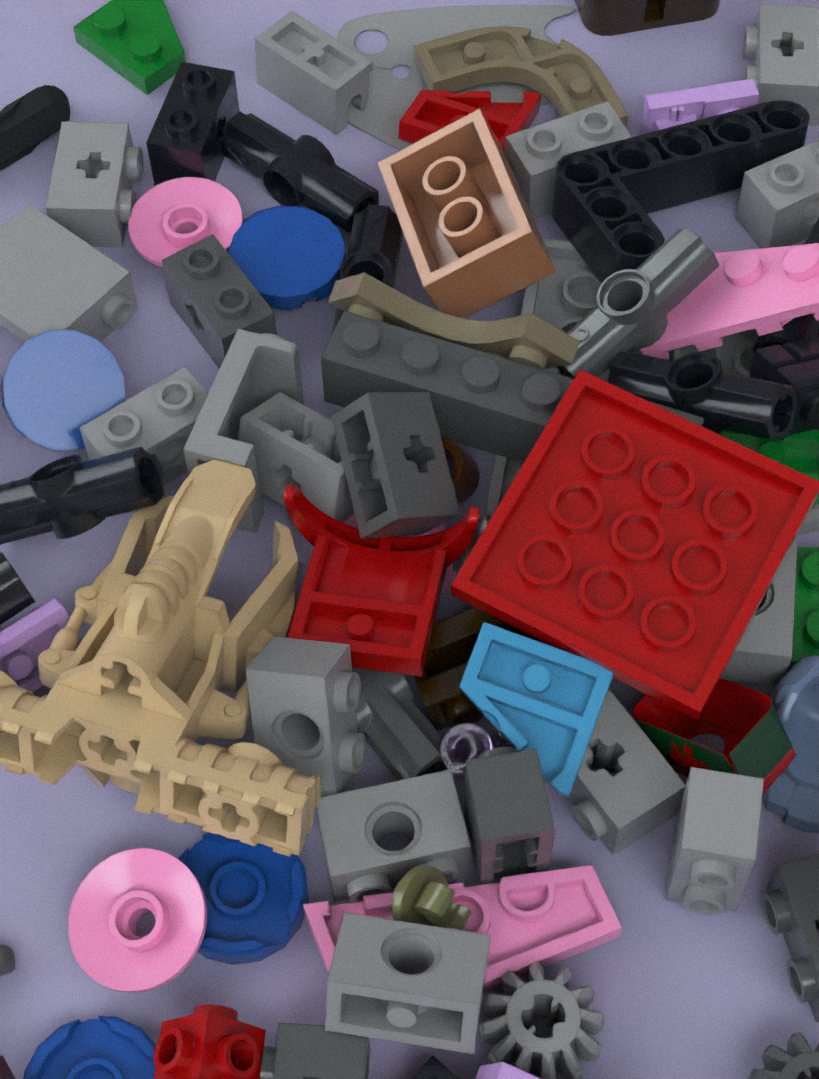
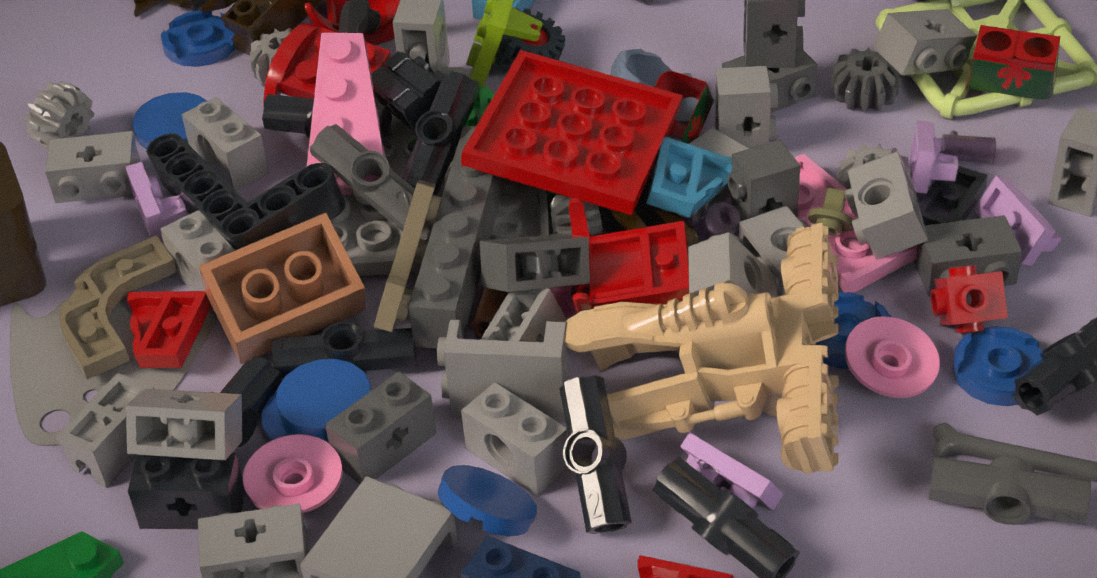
camera: 100 degrees left, 15 degrees down
none -> light grey brick [126,388,242,460]

